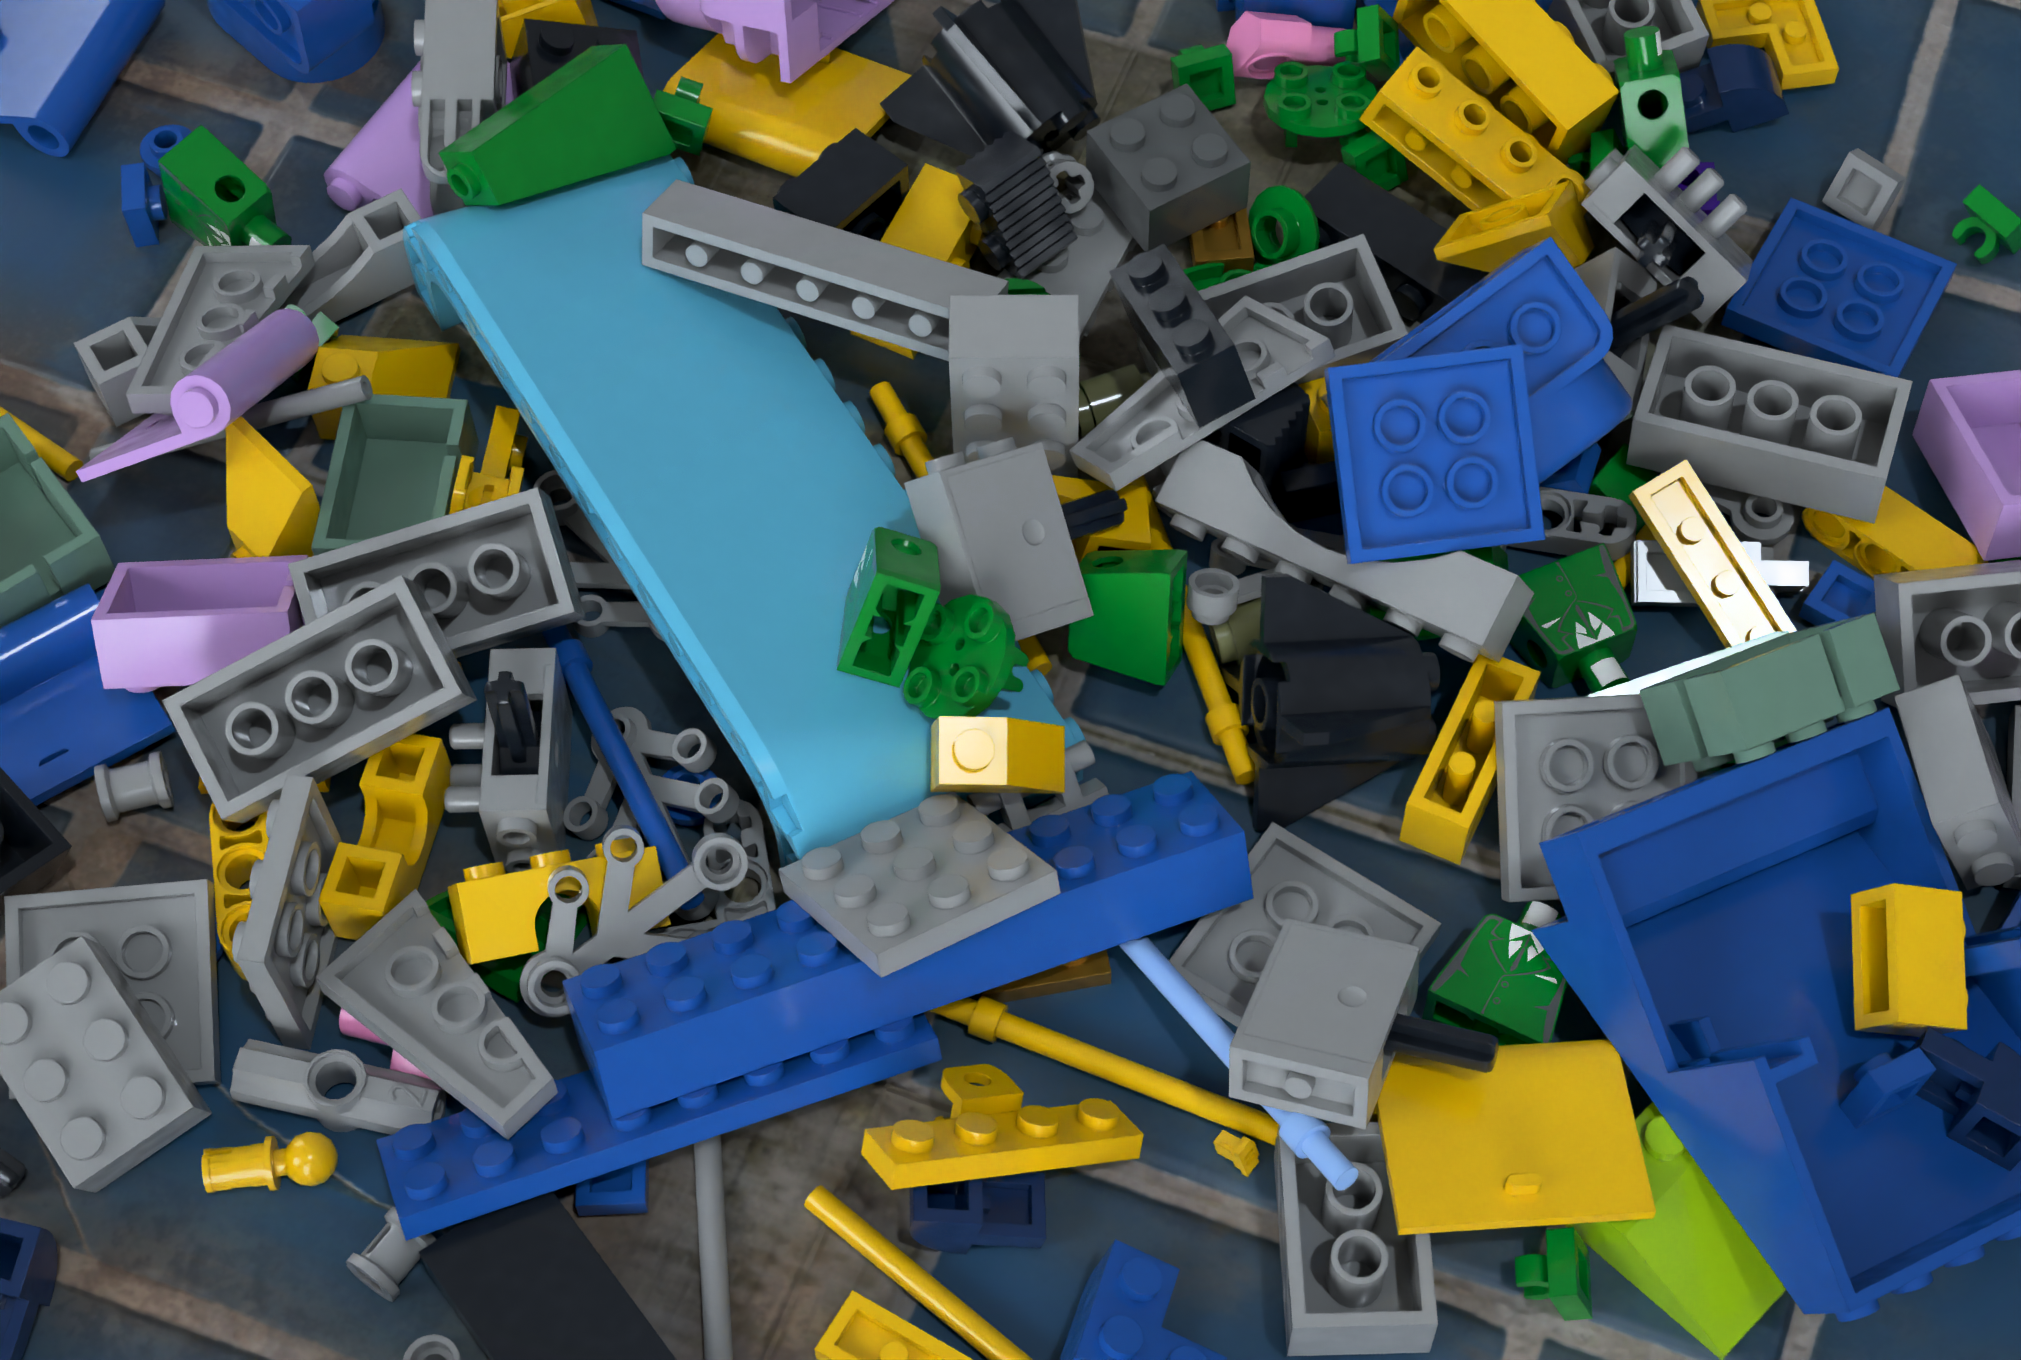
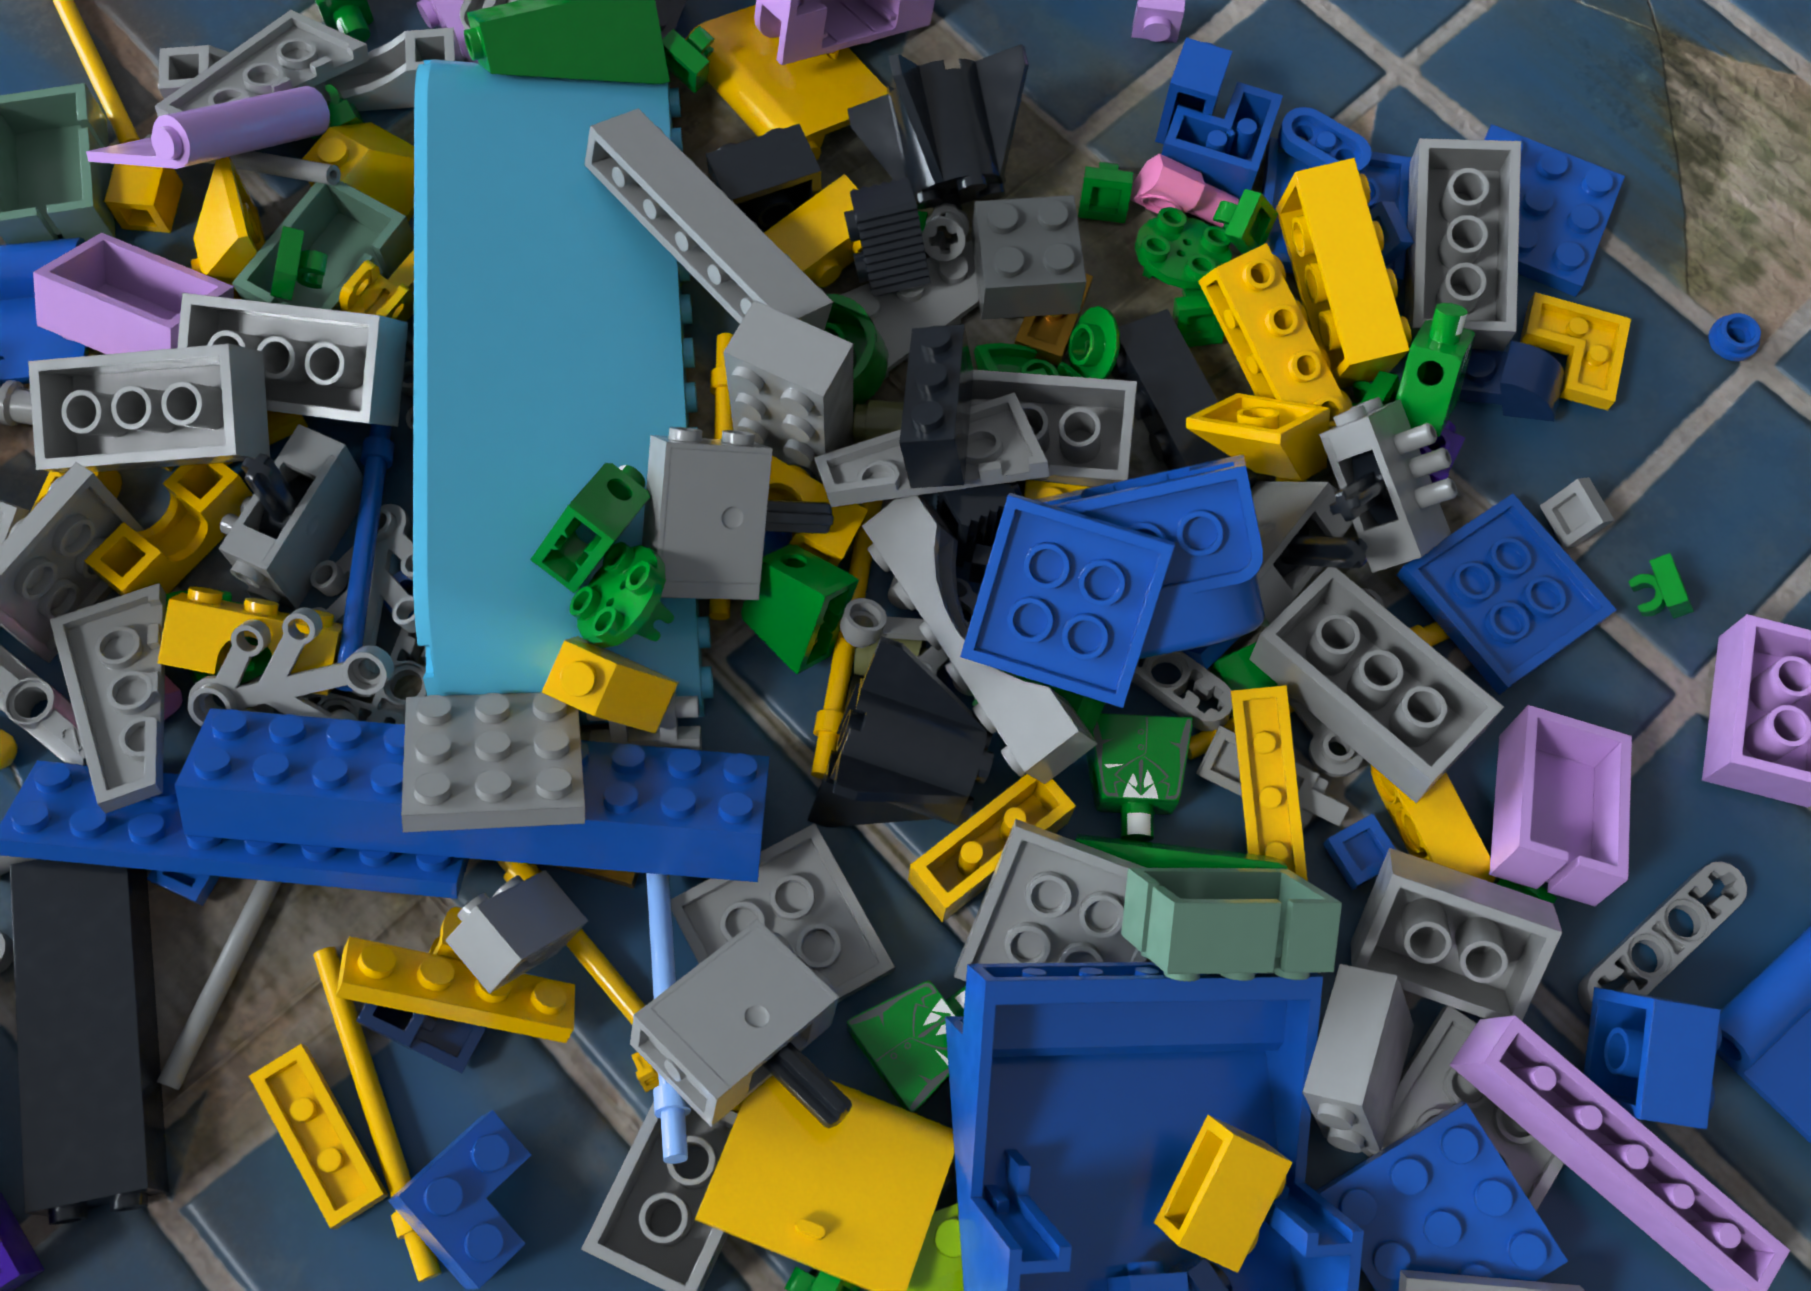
camera: 20 degrees right, 10 degrees up
none -> yellow brick [104,164,183,233]
none -> green tile [270,226,328,301]
none -> light grey brick [445,870,588,994]

